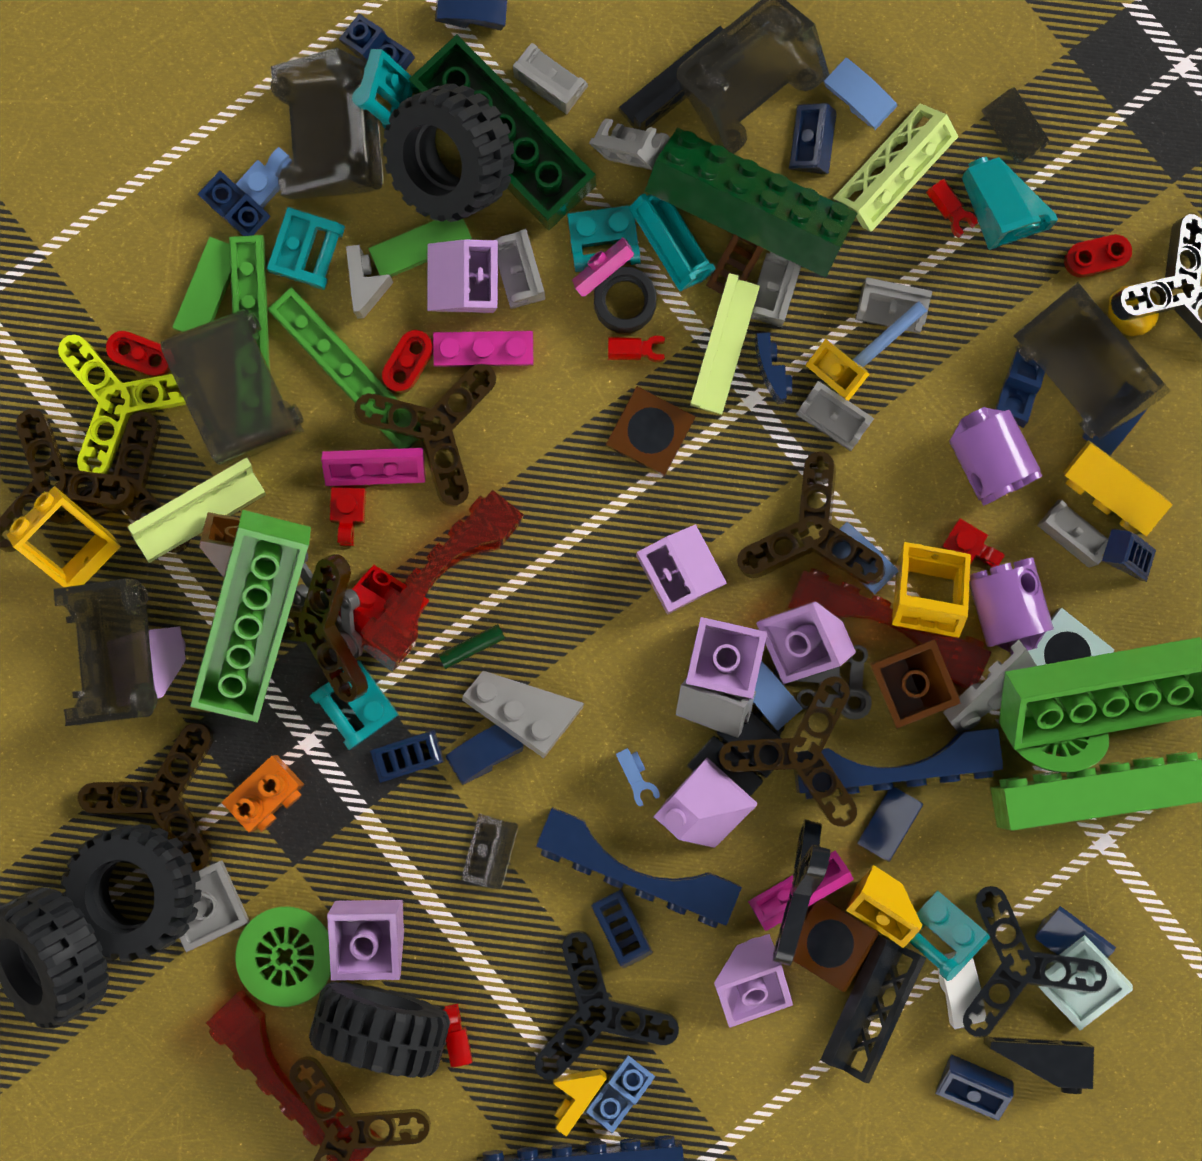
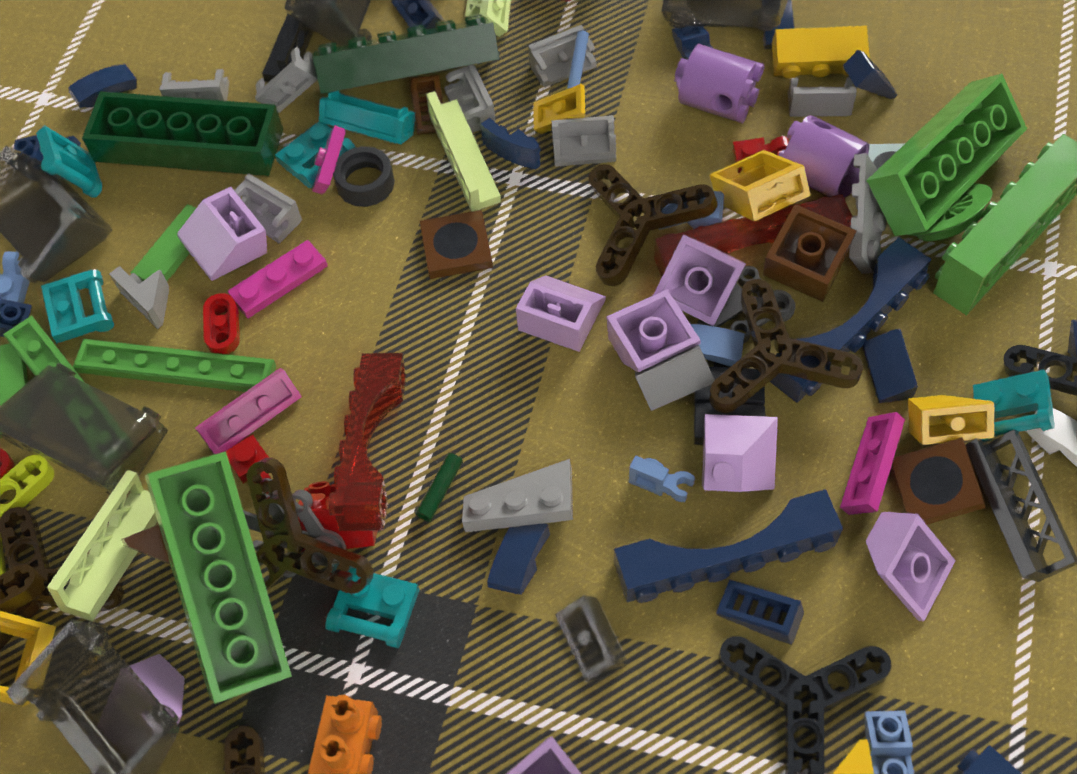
camera: 35 degrees left, 25 degrees down
dark brown piece [354,364,496,506] -> none
dark blue slope [370,730,445,783] -> none
black tyre [382,84,514,222] -> none
red bar [608,335,665,363] -> none
black piece [773,819,830,966] -> none

